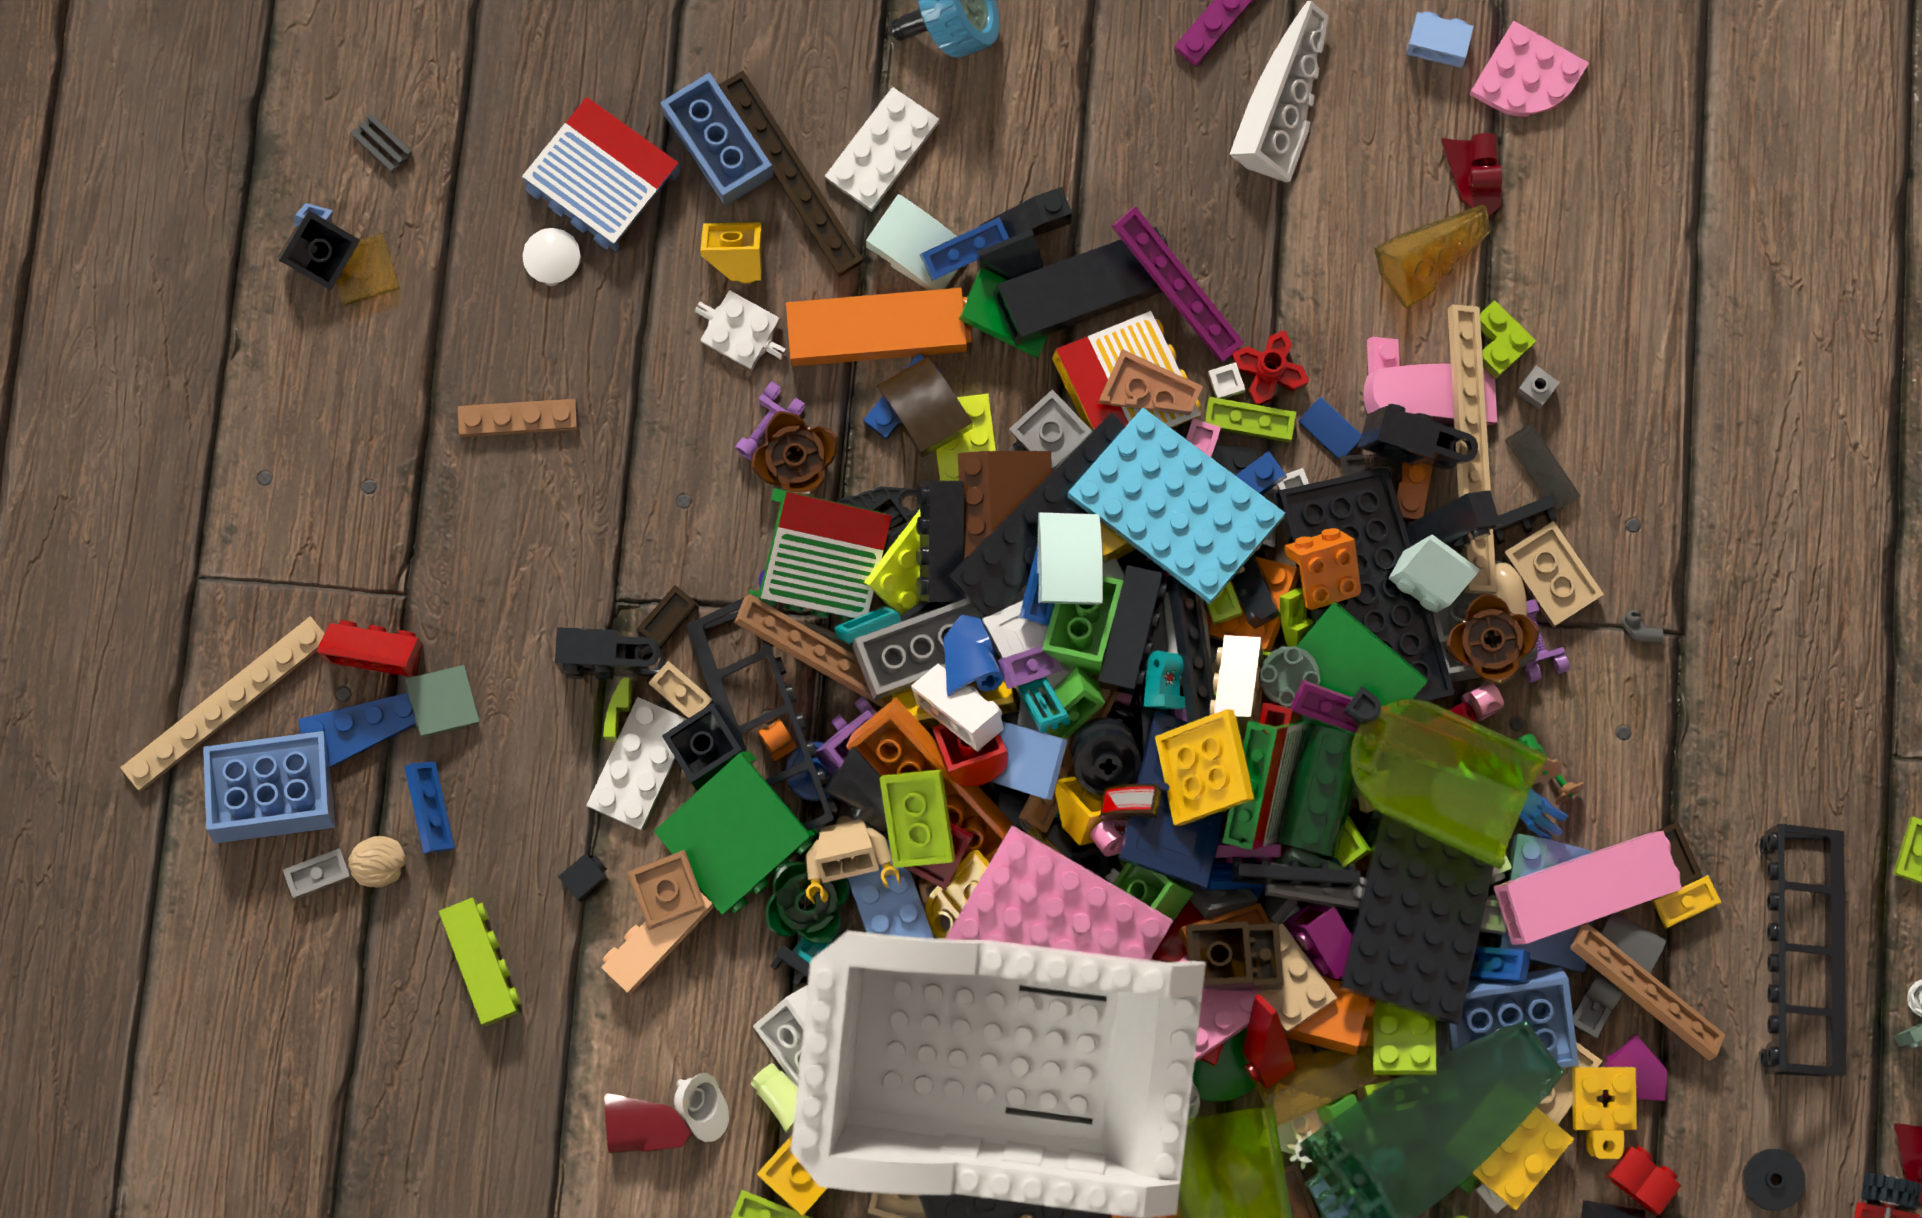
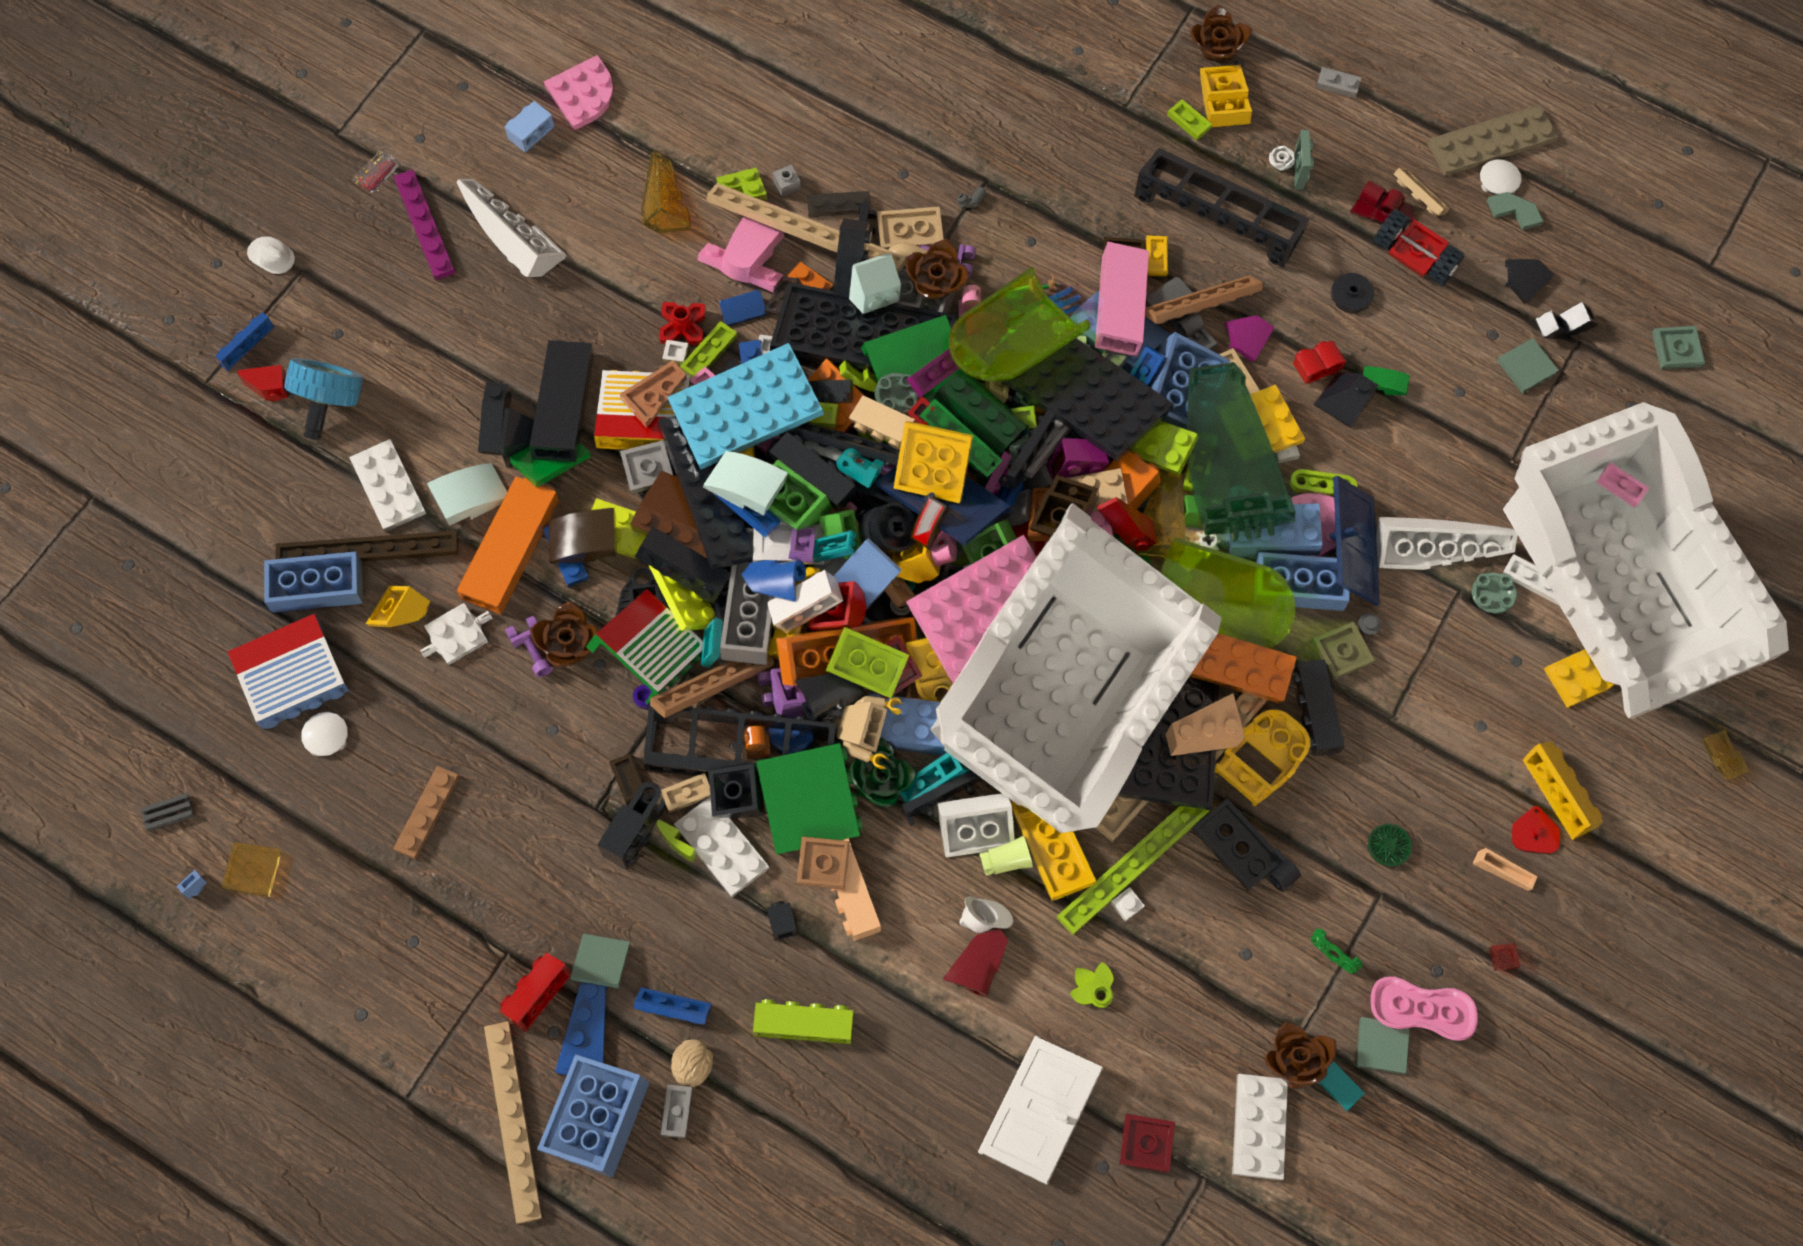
camera: 65 degrees left, 10 degrees down
black slope [278,210,360,290] -> none
blue plate [920,217,1009,281] -> none
magenta plate [1111,206,1244,362] -> none
orange bracket [1284,528,1361,610] -> none
black tile [1343,686,1381,725] -> none
black brick [1358,404,1478,469] -> none
dark red panel [1441,133,1502,219] -> none
yellow plate [1572,1067,1637,1159] -> none

